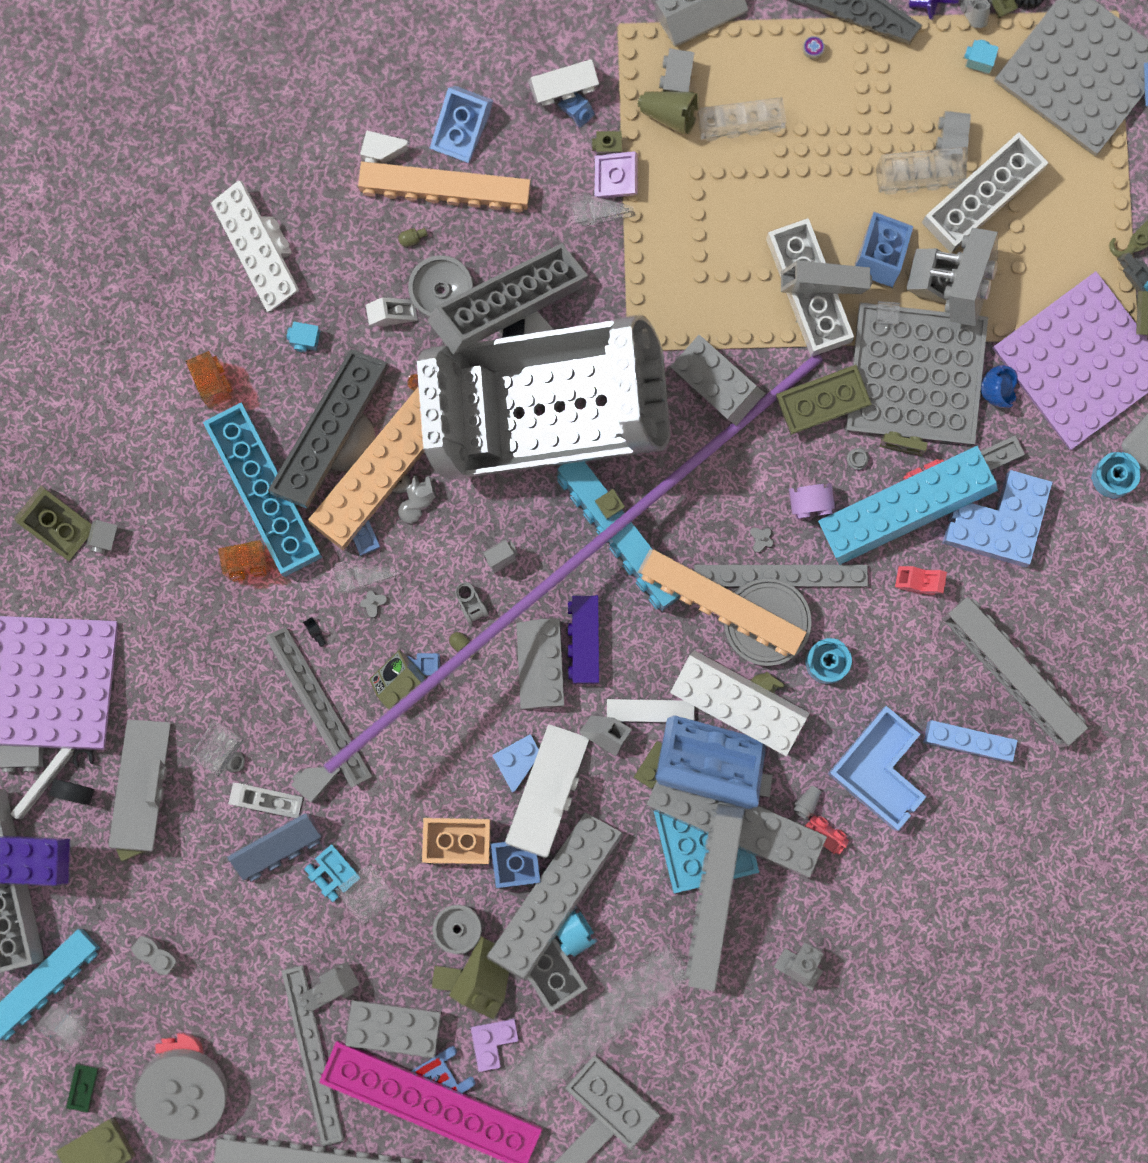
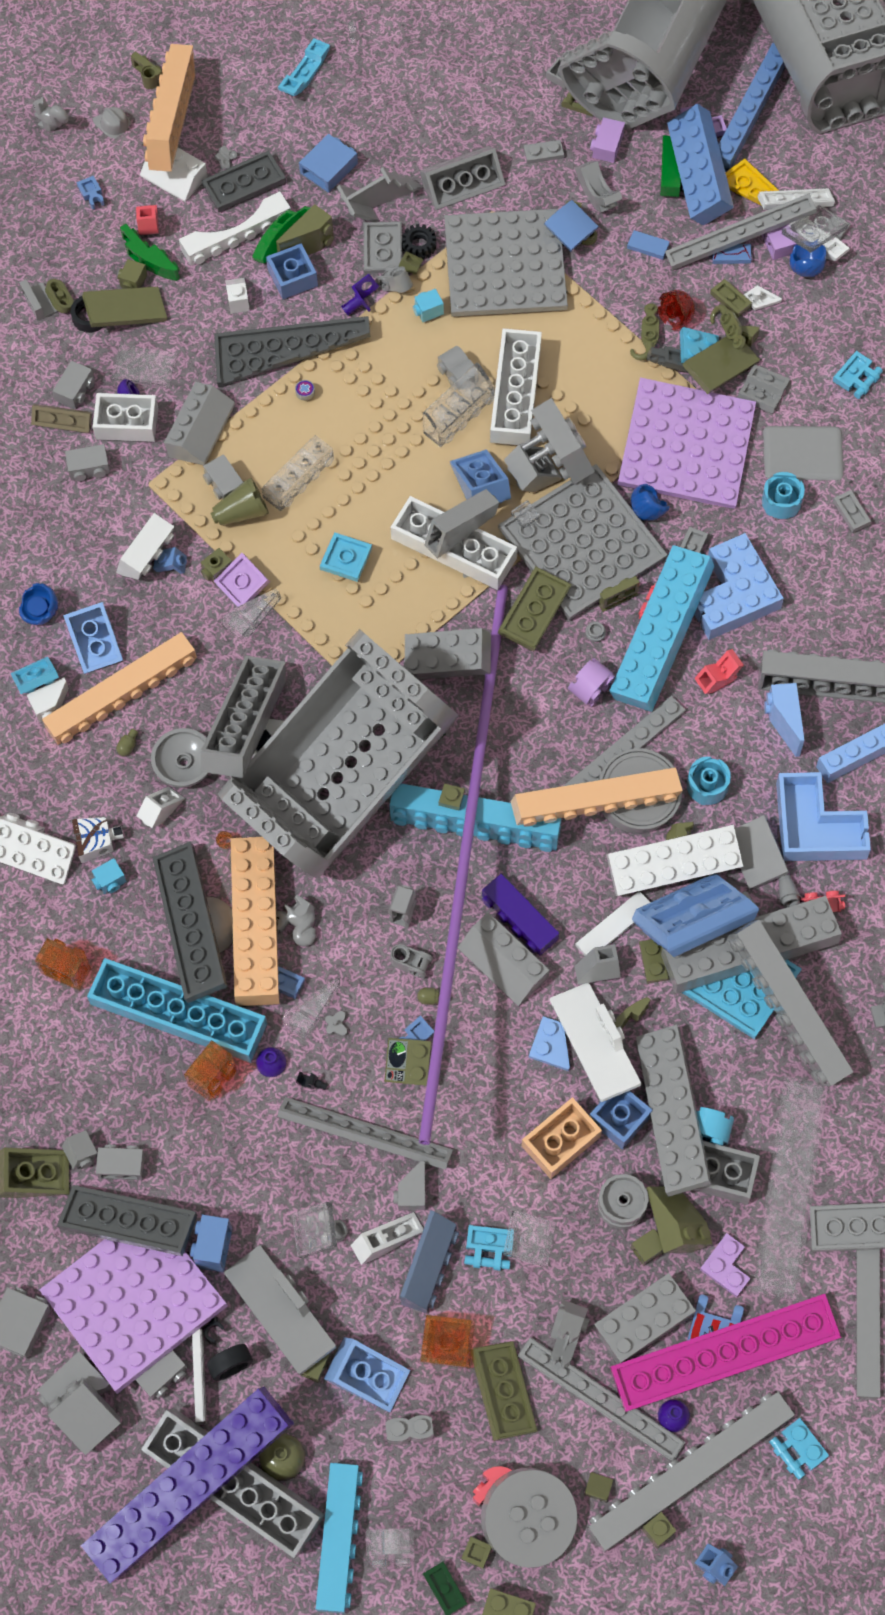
camera: 40 degrees left, 15 degrees down
light grey piece [750,527,773,553] -> none
none -> medium azure plate [10,657,59,694]
none -> blue piece [19,583,58,625]
none -> dark grey plate [57,1185,198,1256]
none -> torso [72,817,124,863]
none -> light grey brick [96,1145,145,1180]
none -> medium blue brick [190,1214,233,1273]
none -> dark purple brick [256,1047,287,1077]
none -> olive cylinder [259,1433,305,1481]
none -> medium azure plate [320,532,372,582]
none -> light blue slope [324,1337,410,1412]
none -> clear orange brick [420,1315,475,1369]
none -> olive plate [461,1536,492,1569]
none -> olive tile [470,1341,538,1441]
none -> olive slope [584,1472,613,1502]
none -> olive slope [614,997,651,1029]
none -> dark purple brick [658,1399,690,1432]
none -> light grey tile [735,815,790,890]
none -> light blue slope [764,683,804,757]

